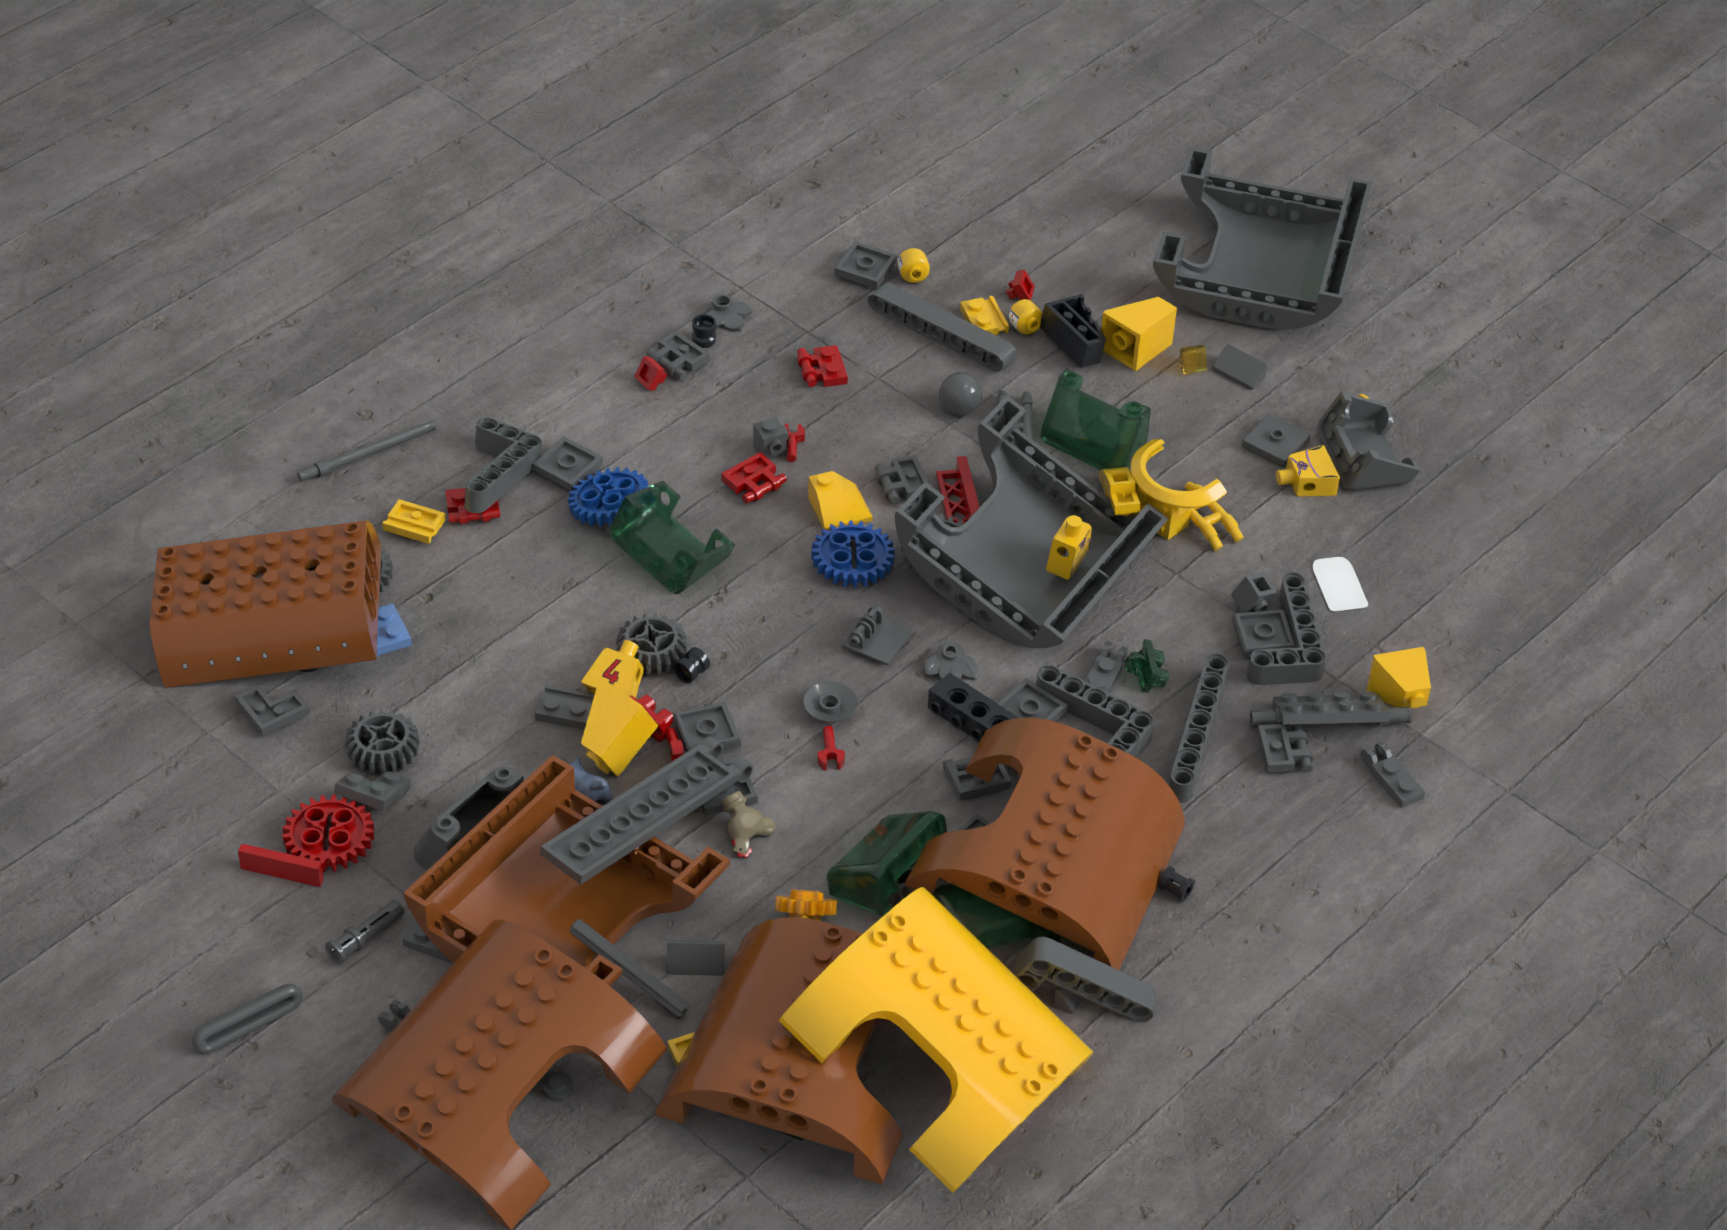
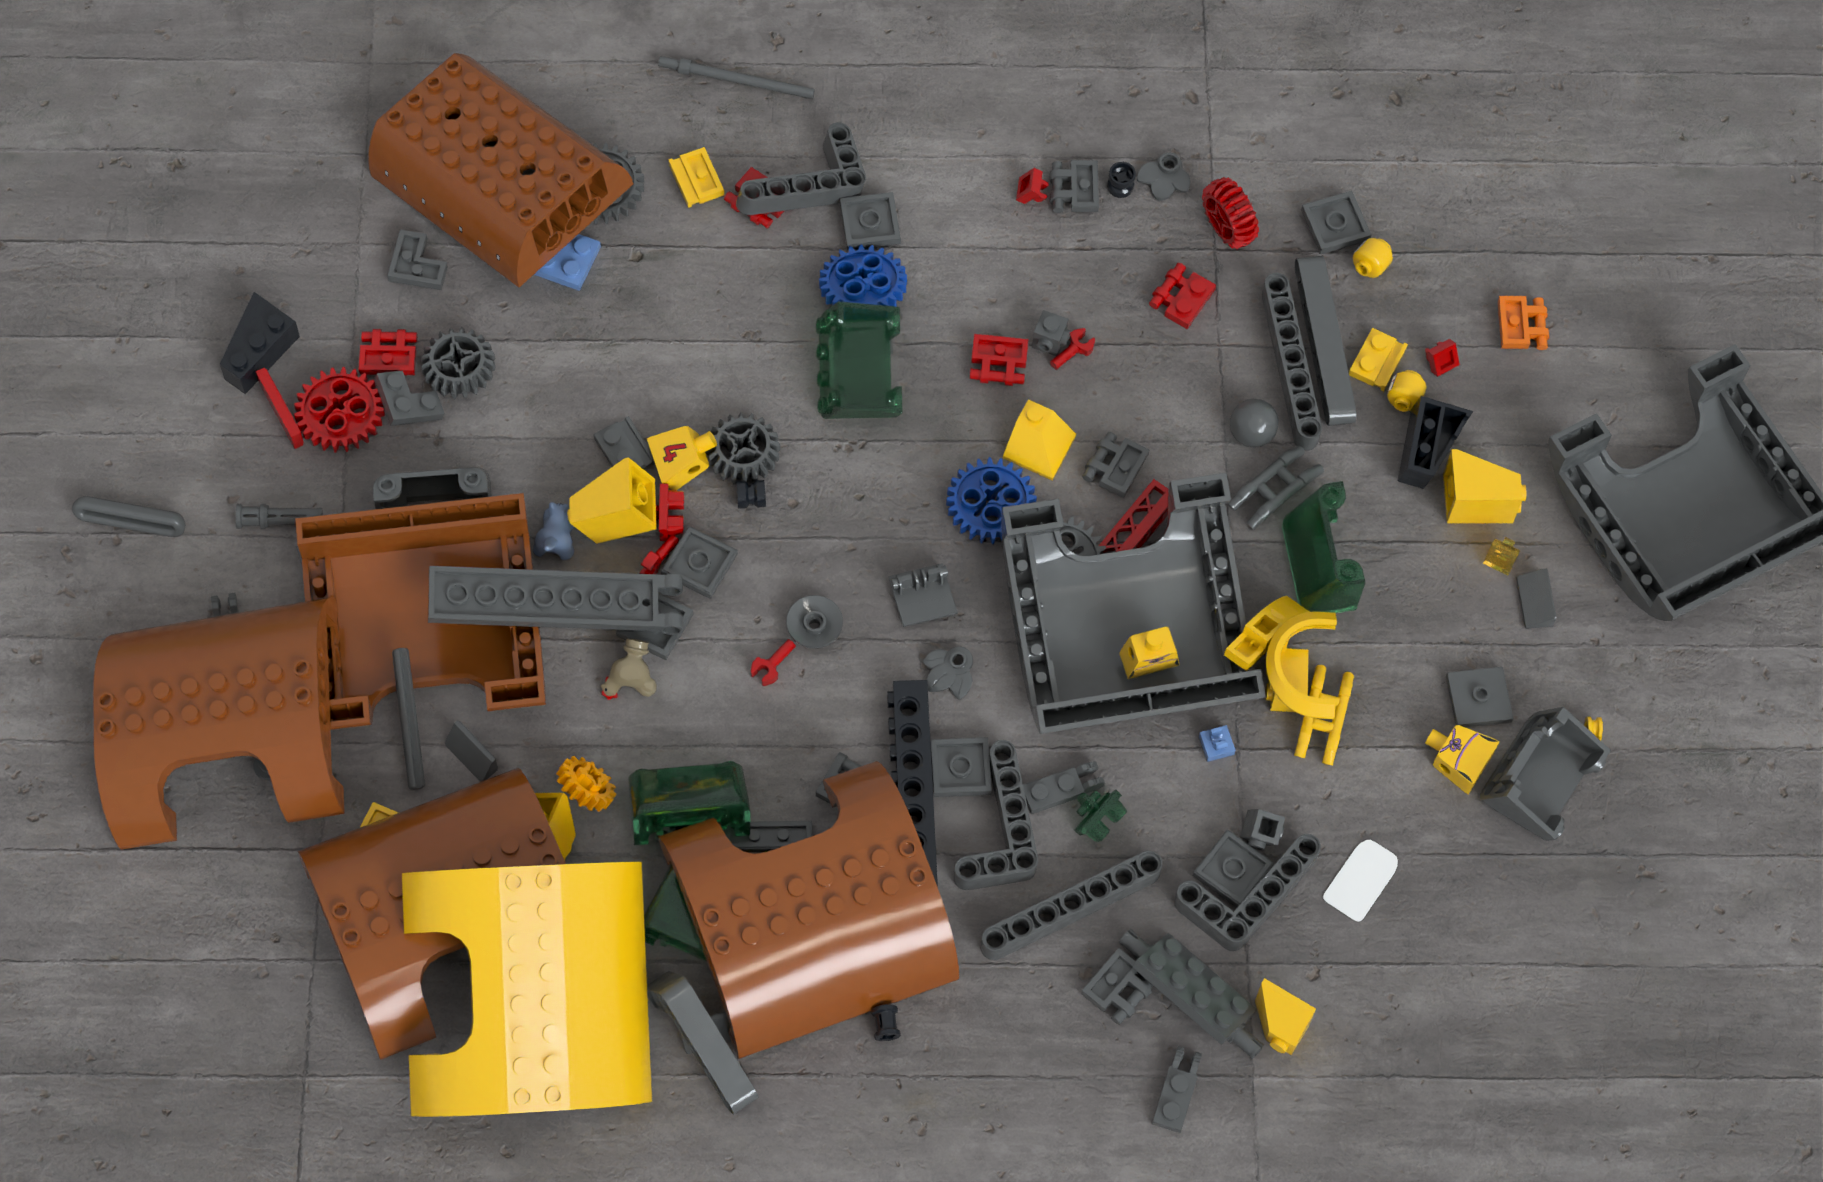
camera: 45 degrees right, 20 degrees up
none -> black wedge [220,292,300,394]
none -> red plate [358,329,418,375]
none -> medium blue tile [1199,725,1236,762]
none -> red gear [1202,177,1259,249]
none -> dark grey beam [1262,273,1322,451]
none -> orange plate [1498,296,1550,350]

